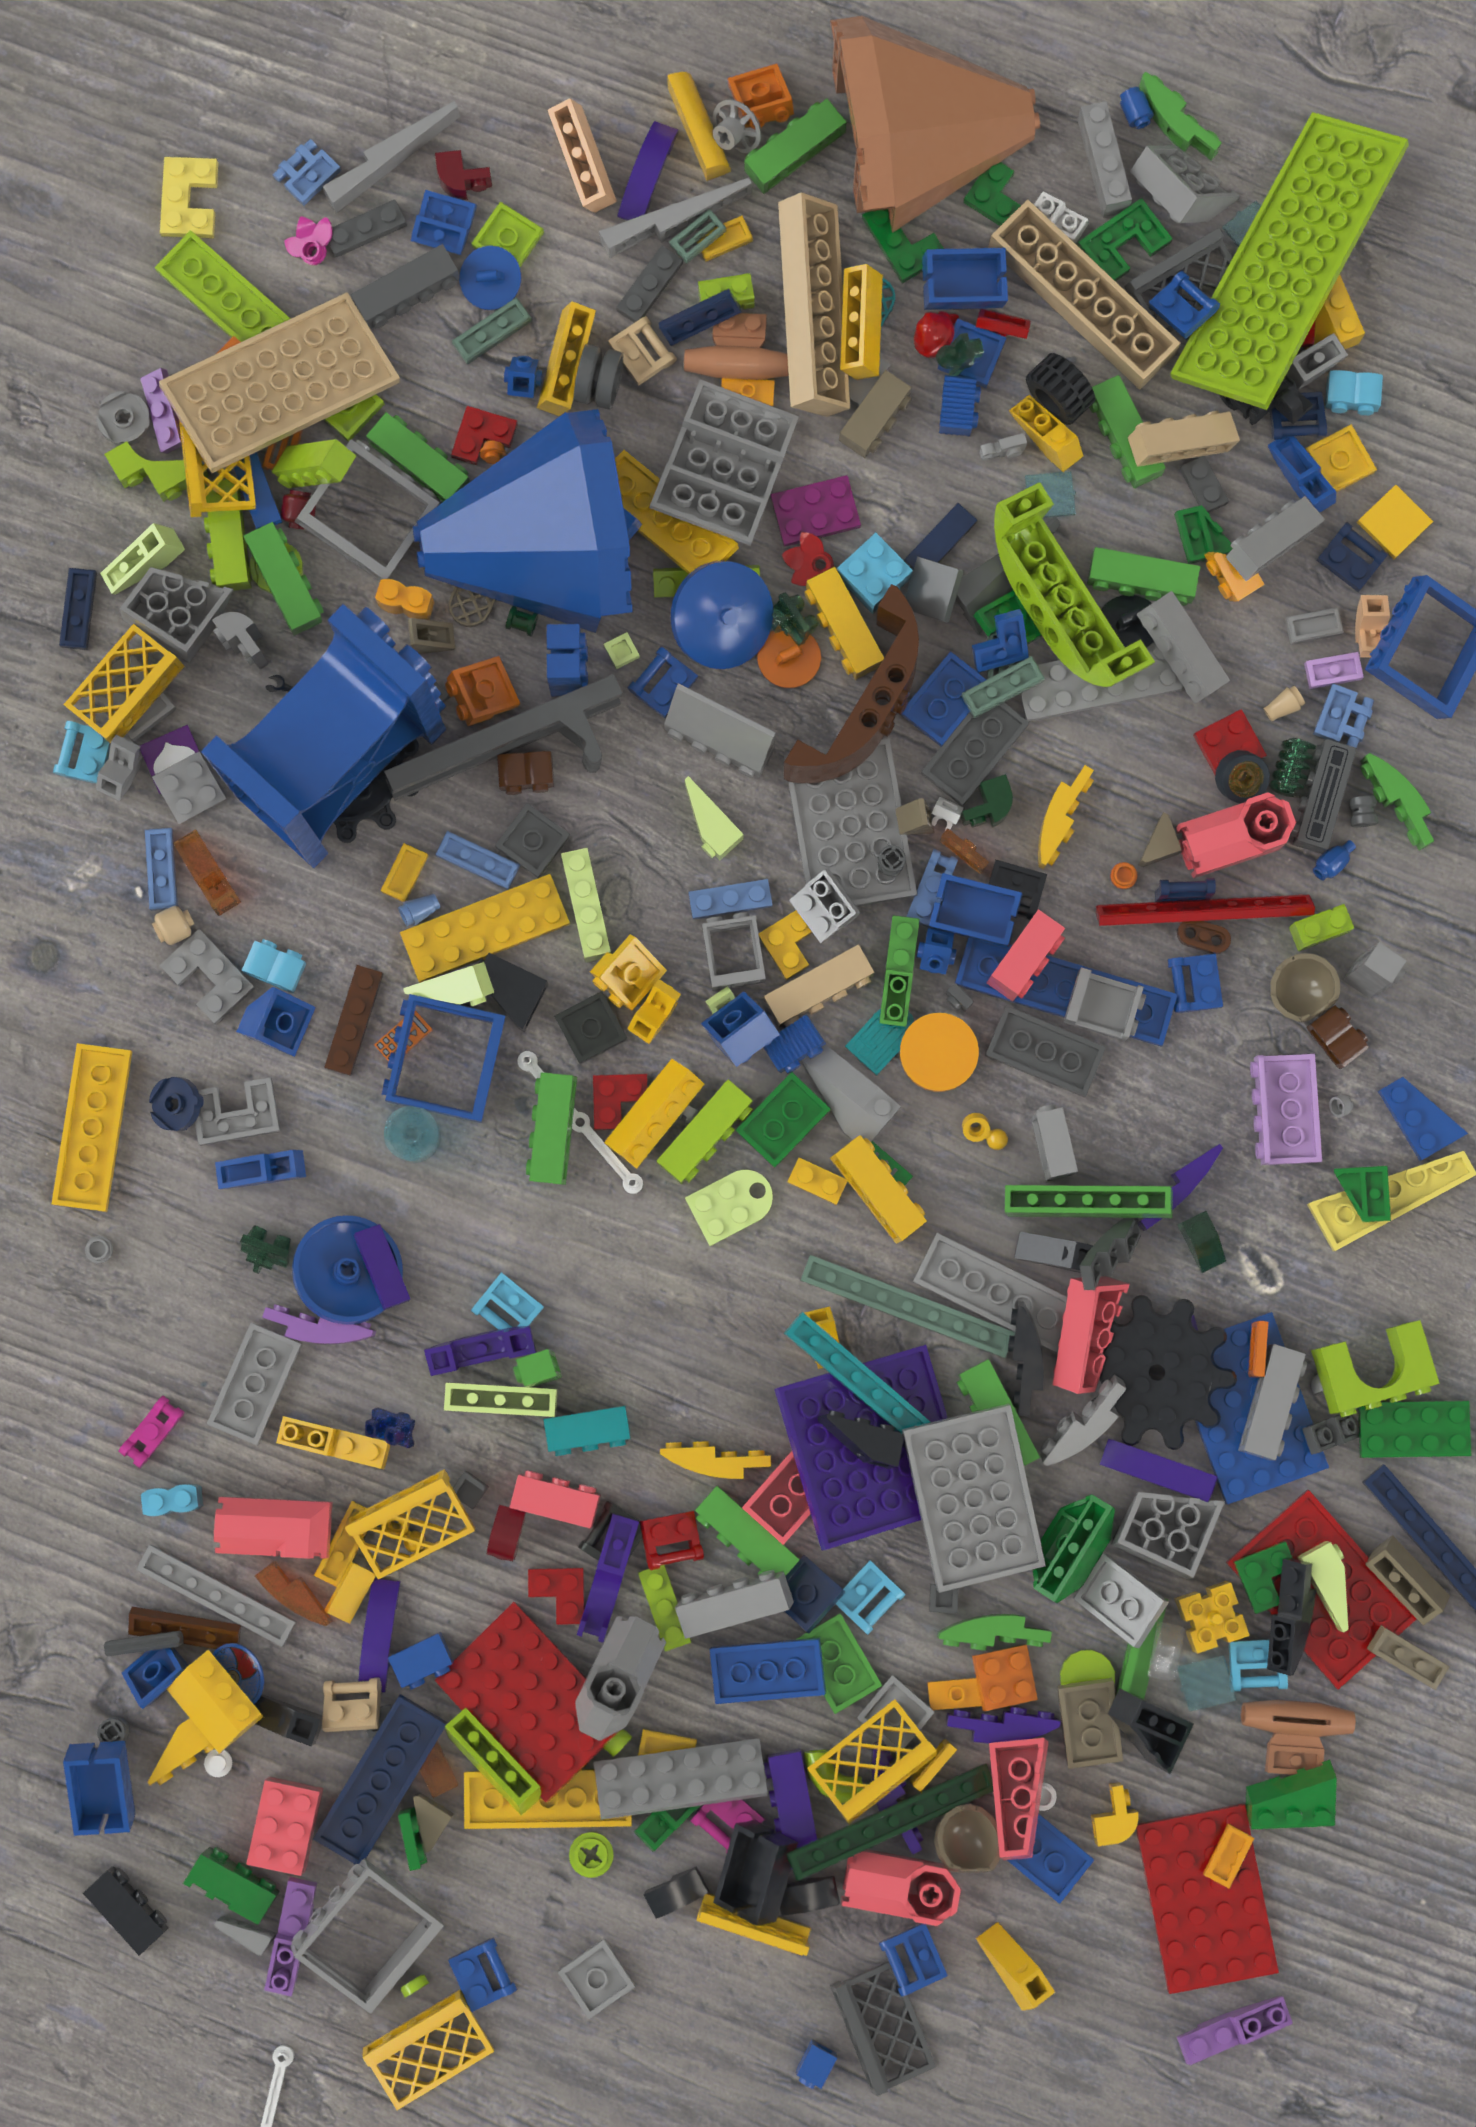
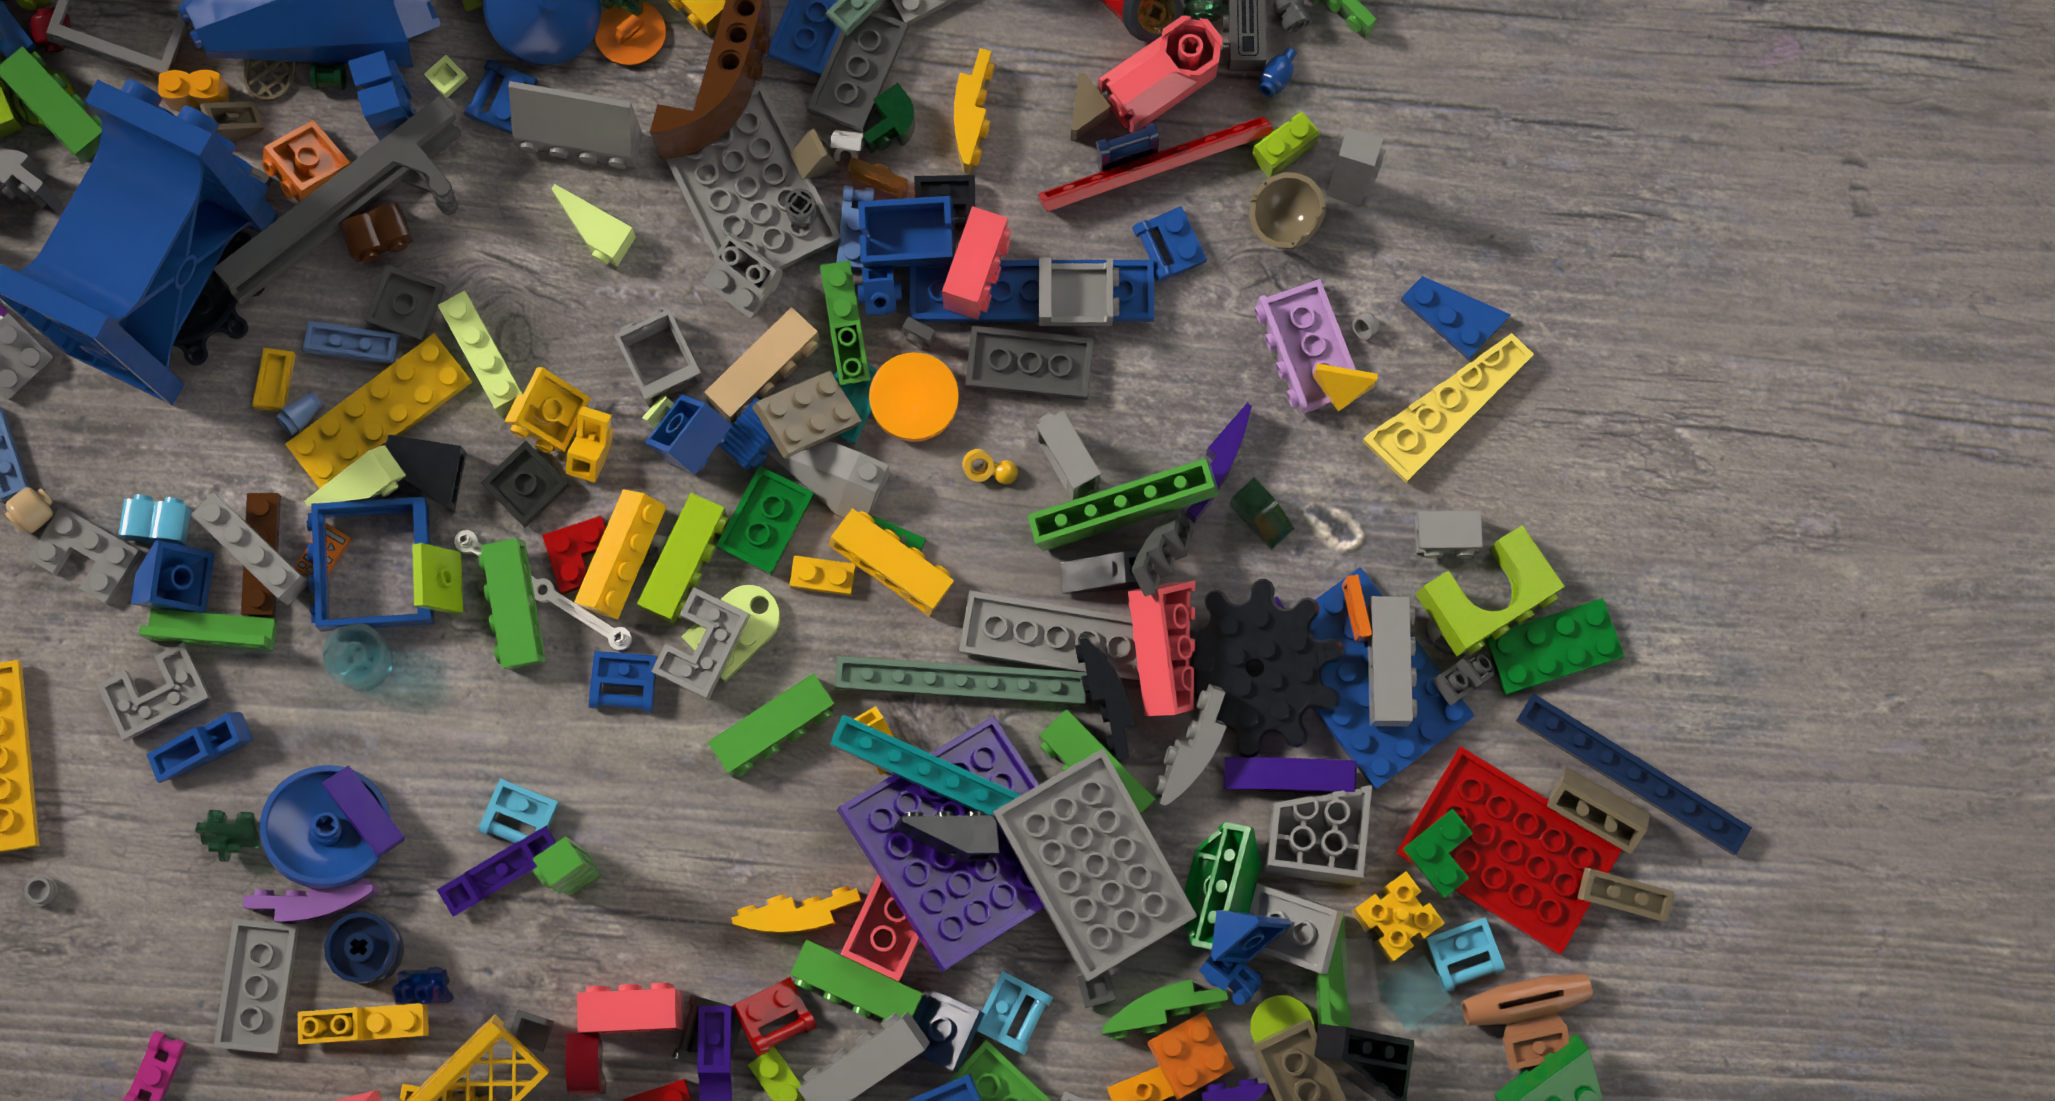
camera: 15 degrees left, 5 degrees down
dark blue plate [149,1077,204,1131] -> none
clear orange slope [173,829,241,916] -> none
yellowish green brick [444,1383,558,1417] -> none
teal brick [543,1406,631,1456] -> none
medium blue plate [688,879,772,920] -> none
yellow plate [758,910,813,980] -> none
orange plate [1110,862,1138,889] -> none
reddish brown plate [1177,921,1231,954] -> none
black slope [1267,1558,1316,1676] -> none
yellowish green slope [1297,1541,1348,1632] -> none
reddish brown brick [1306,1005,1369,1069] -> none
green wing [1334,1166,1391,1223] -> none
none -> bright green fence [139,608,278,651]
none -> light grey brick [191,492,309,605]
none -> dark blue wheel [324,911,404,985]
none -> lime plate [412,543,463,614]
none -> blue plate [589,651,658,713]
none -> light grey plate [651,587,751,699]
none -> bright green brick [708,673,836,777]
none -> dark tan plate [752,370,862,459]
none -> blue plate [1198,956,1262,1005]
none -> blue slope [1211,910,1292,963]
none -> yellow slope [1313,363,1378,412]
none -> light grey brick [1415,511,1483,559]

